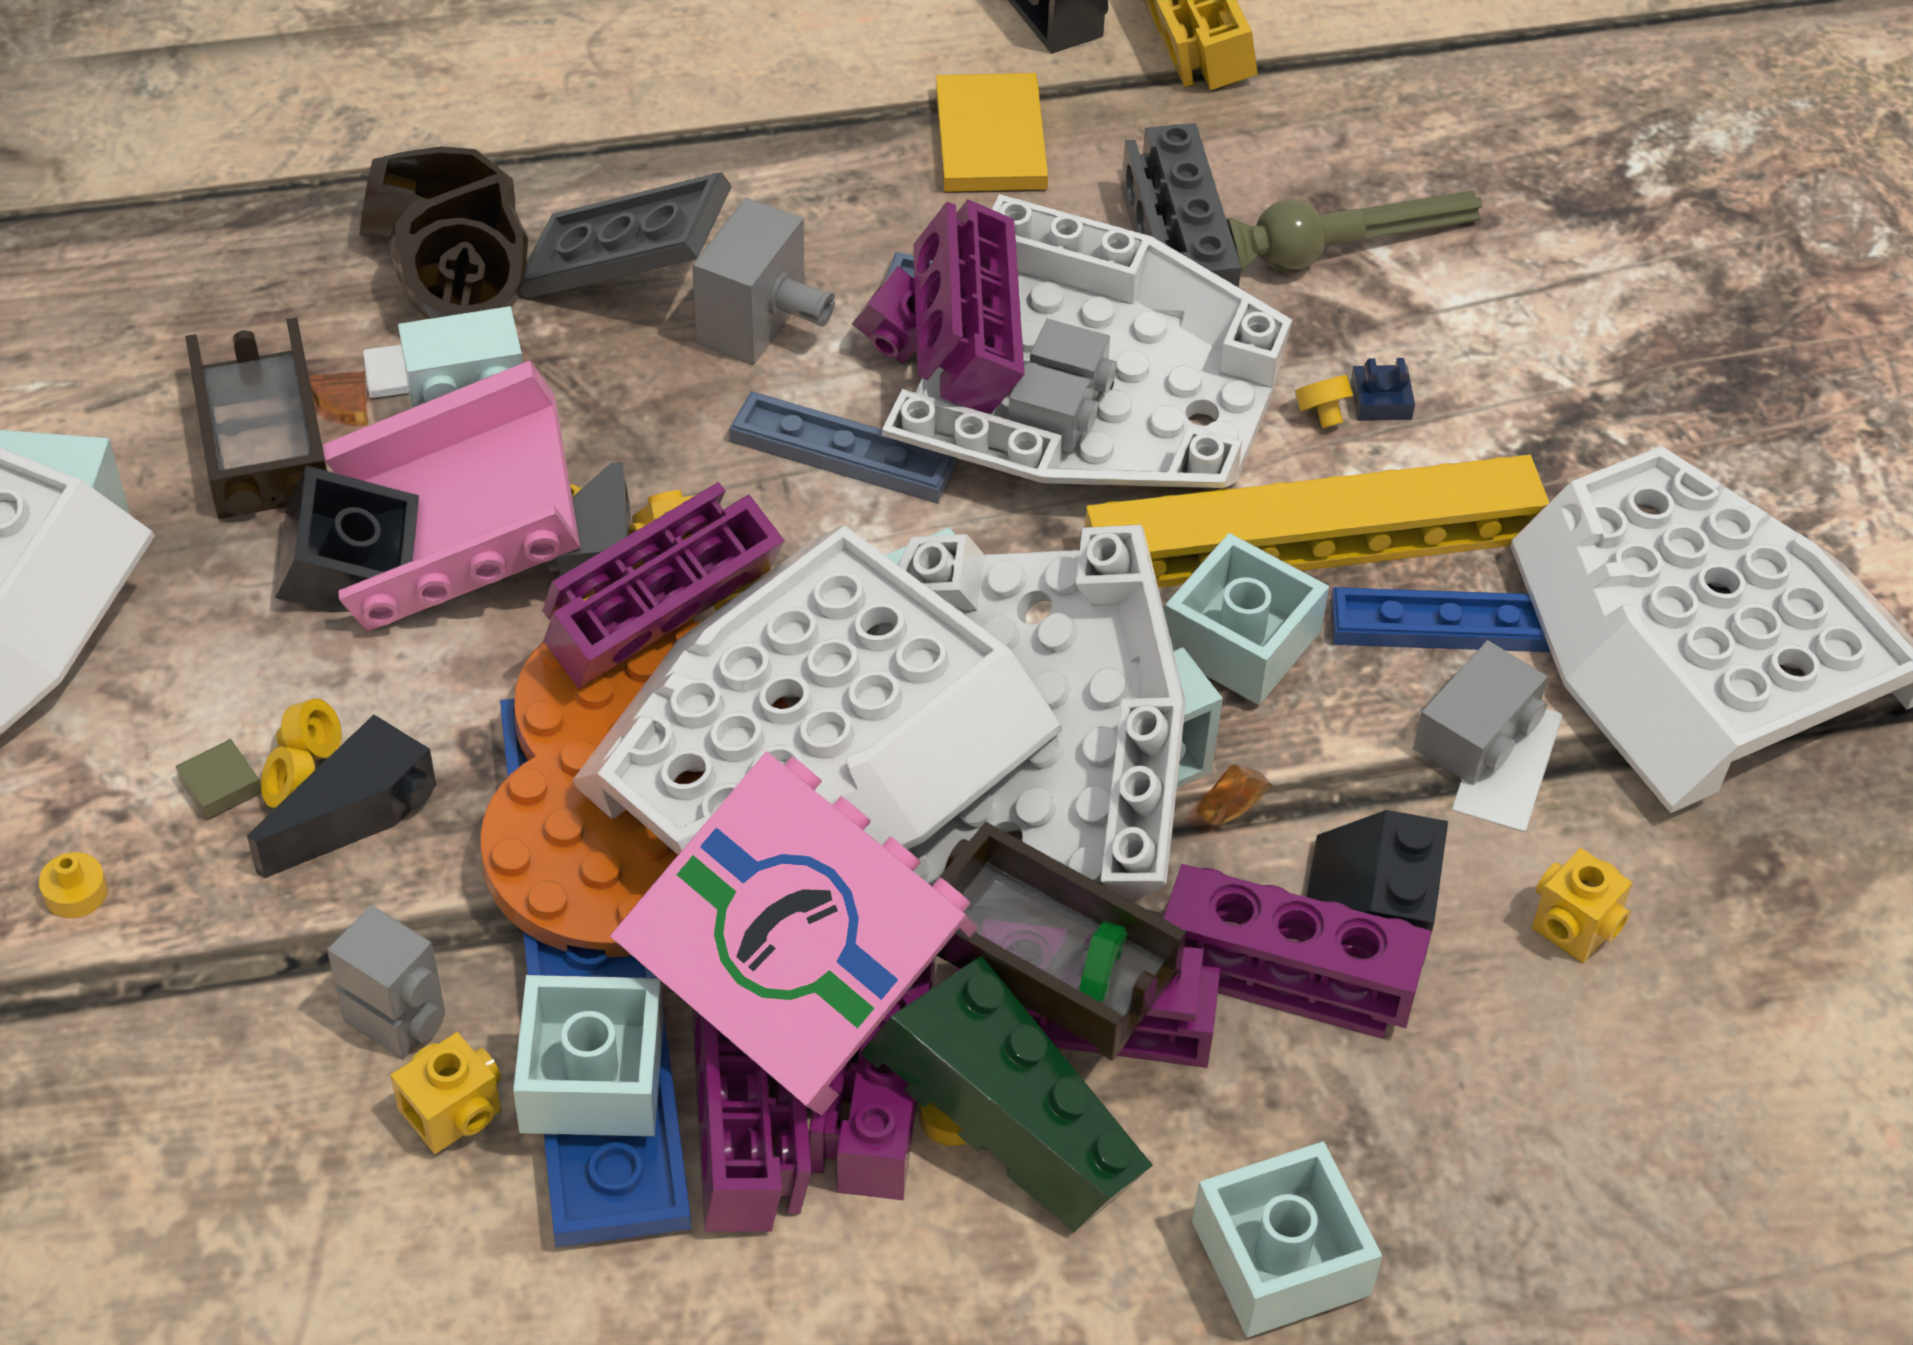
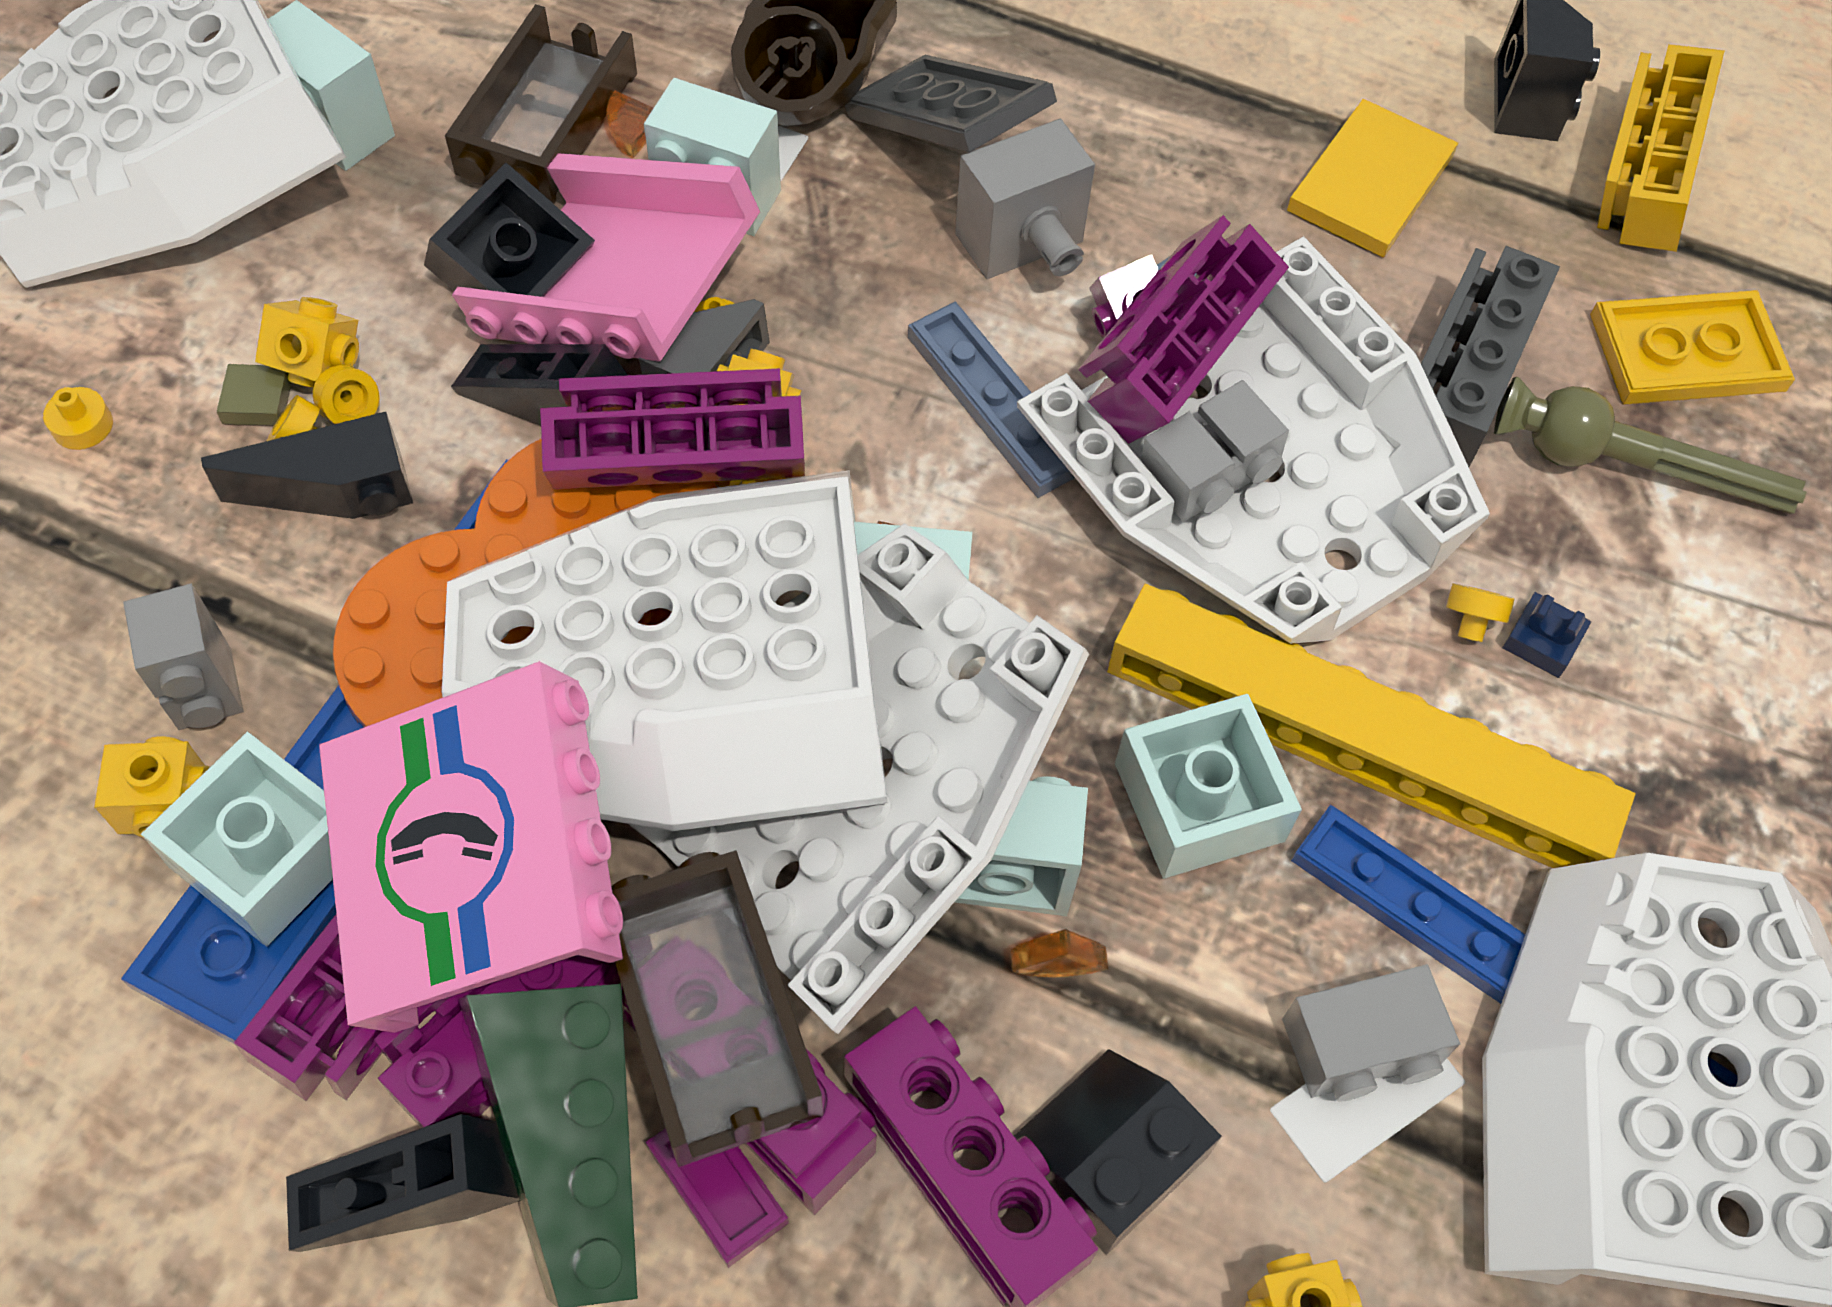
camera: 35 degrees right, 10 degrees up
green tile [1079,921,1128,1002] -> none
none -> yellow brick [255,297,359,387]
none -> black slope [286,1114,519,1252]
none -> black slope [451,344,628,426]
none -> magenta tile [645,1128,789,1268]
none -> yellow tile [1590,290,1795,405]

